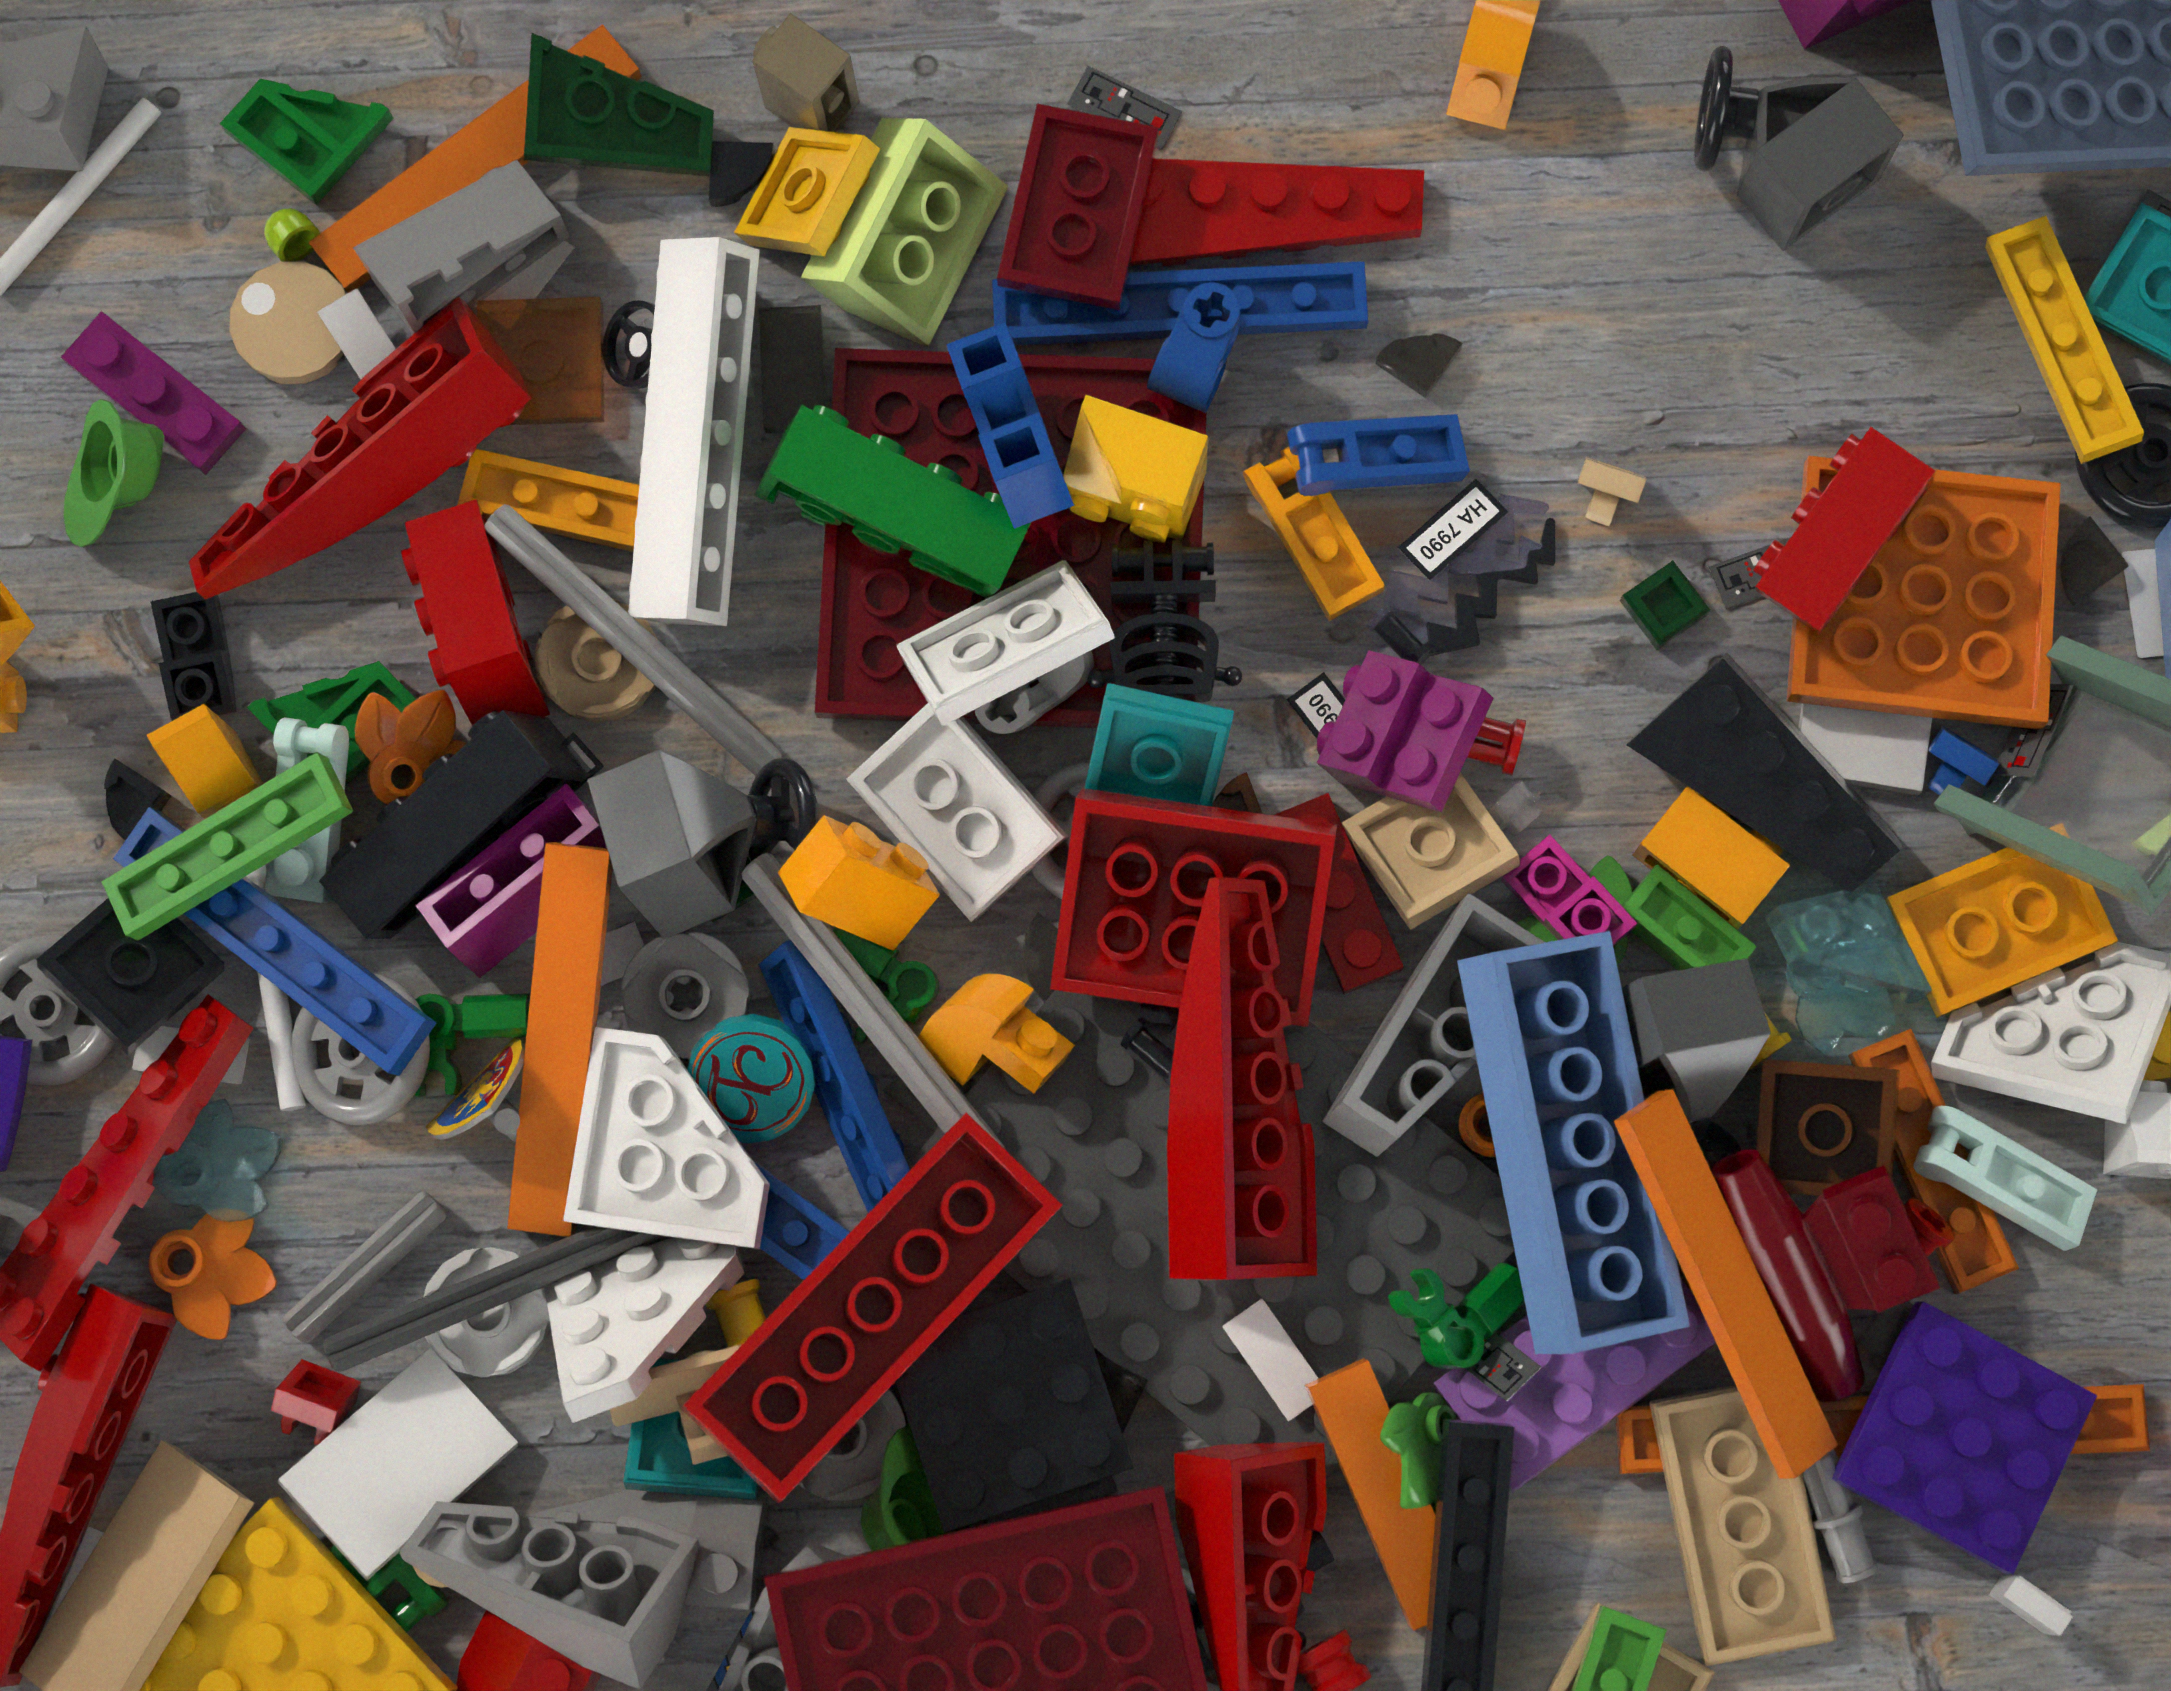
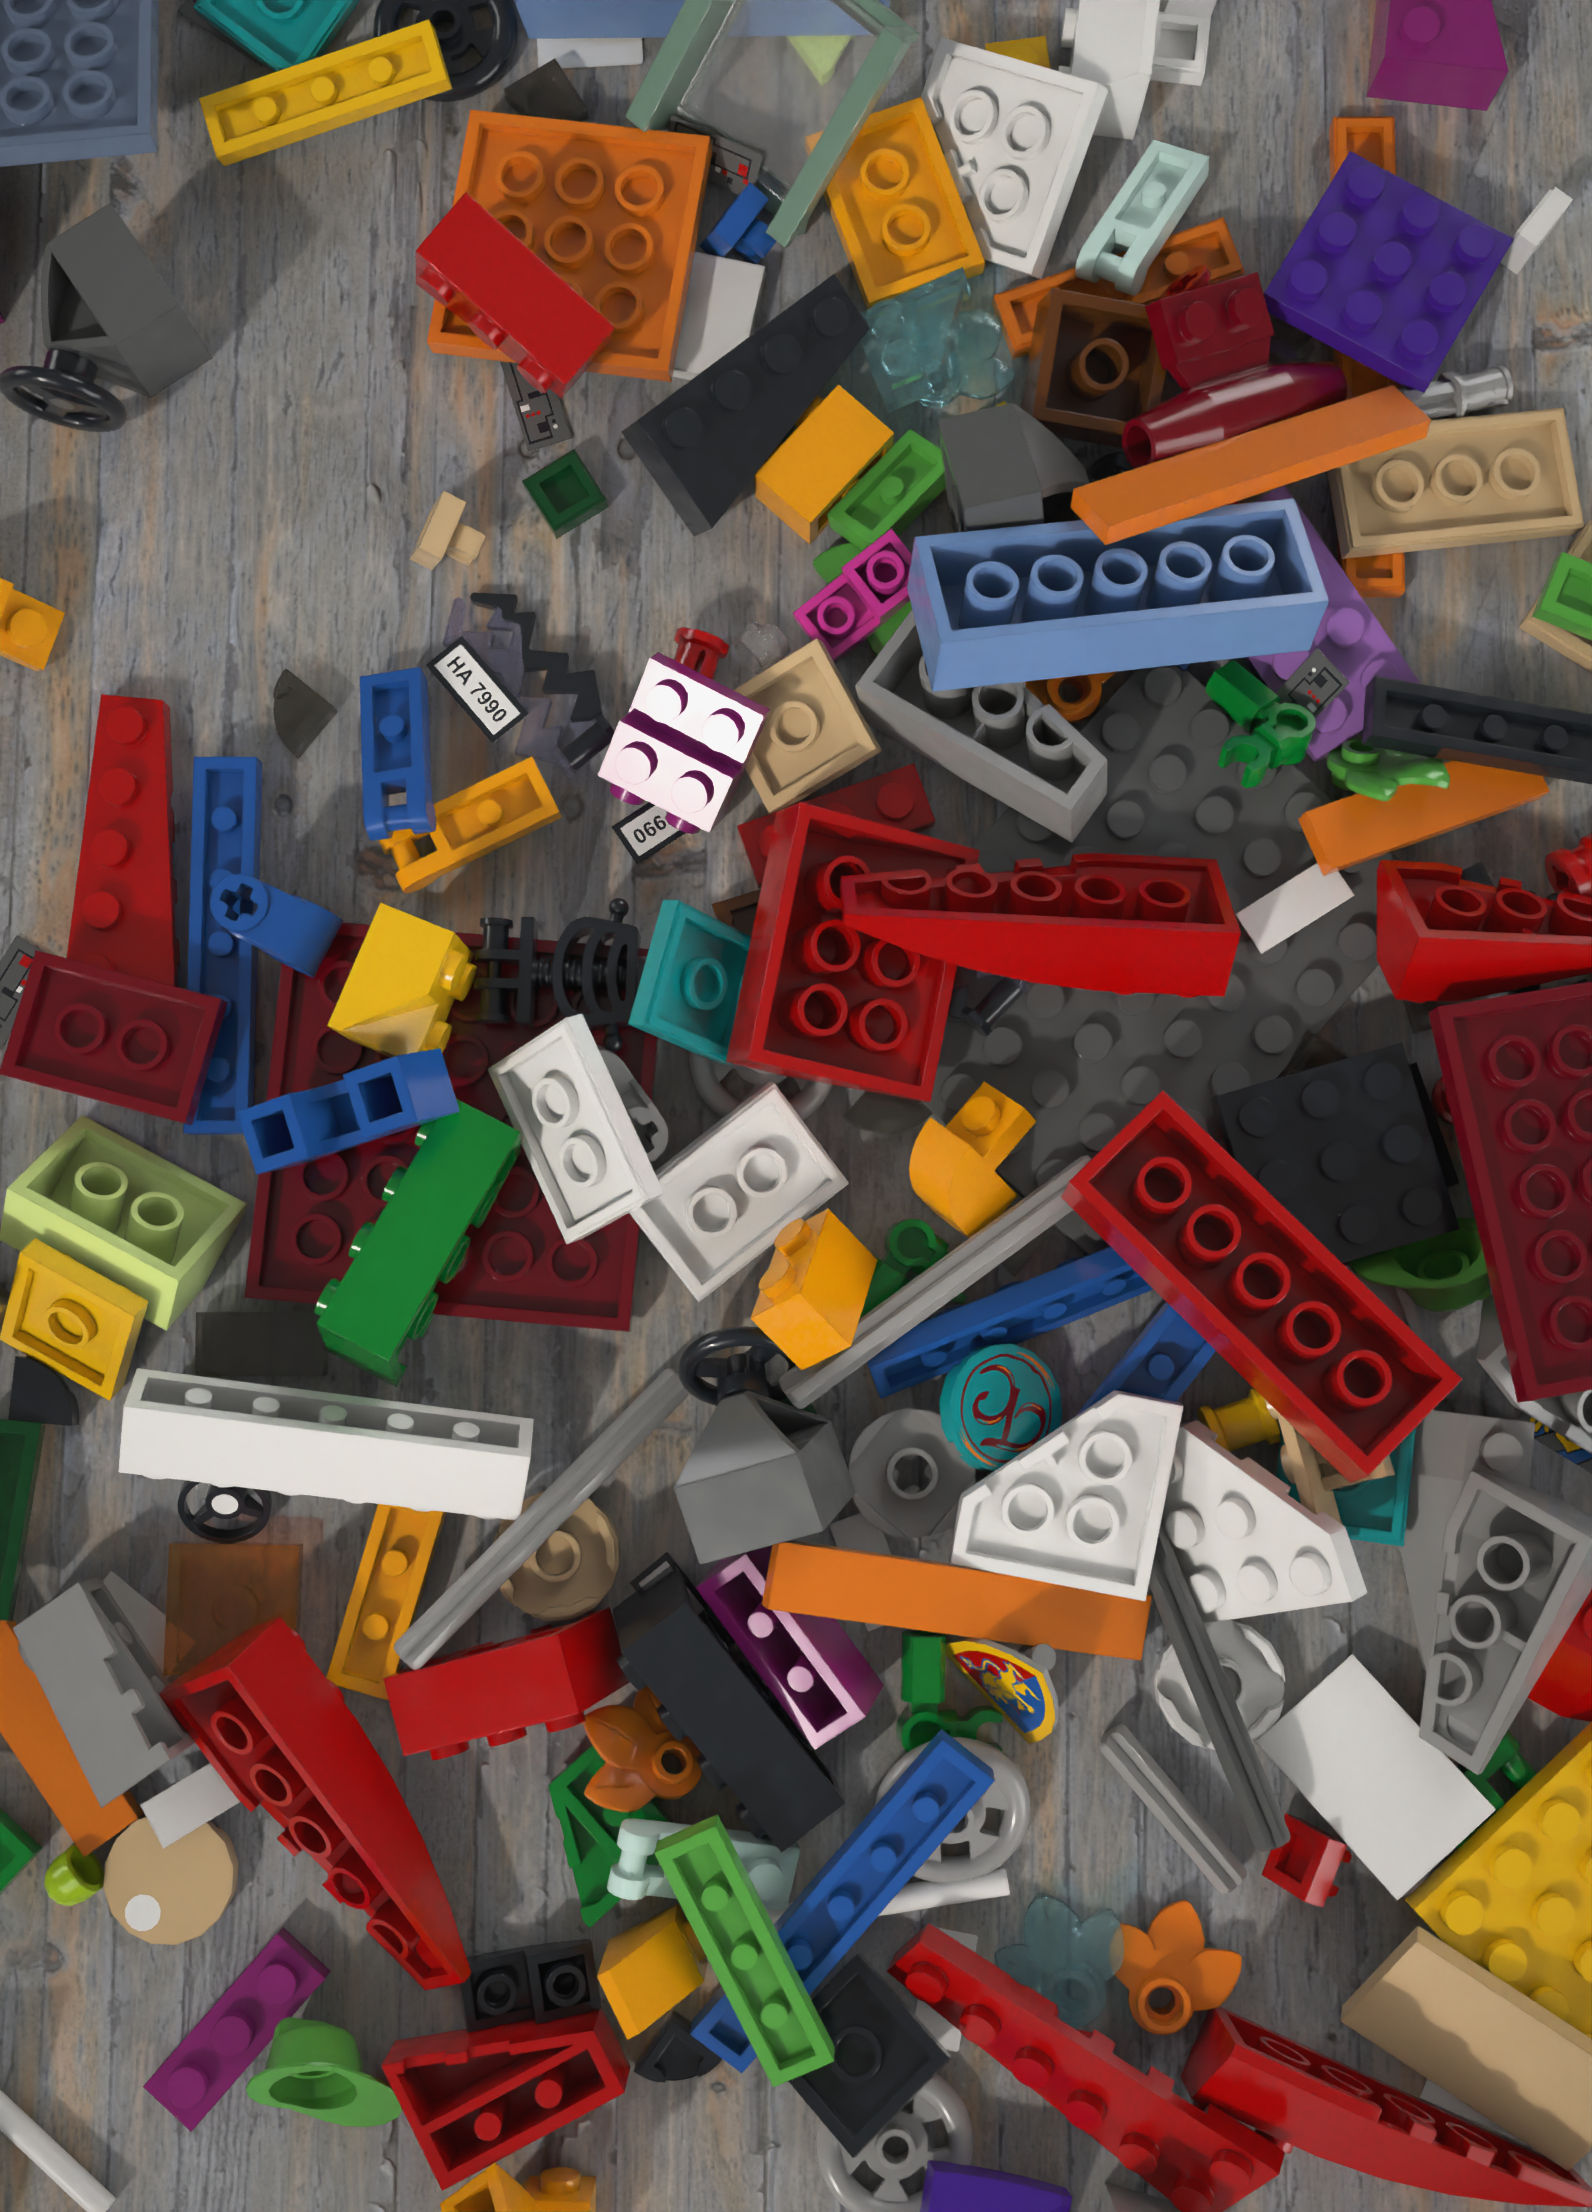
camera: 90 degrees left, 5 degrees up
none -> red wedge [381,2009,631,2191]

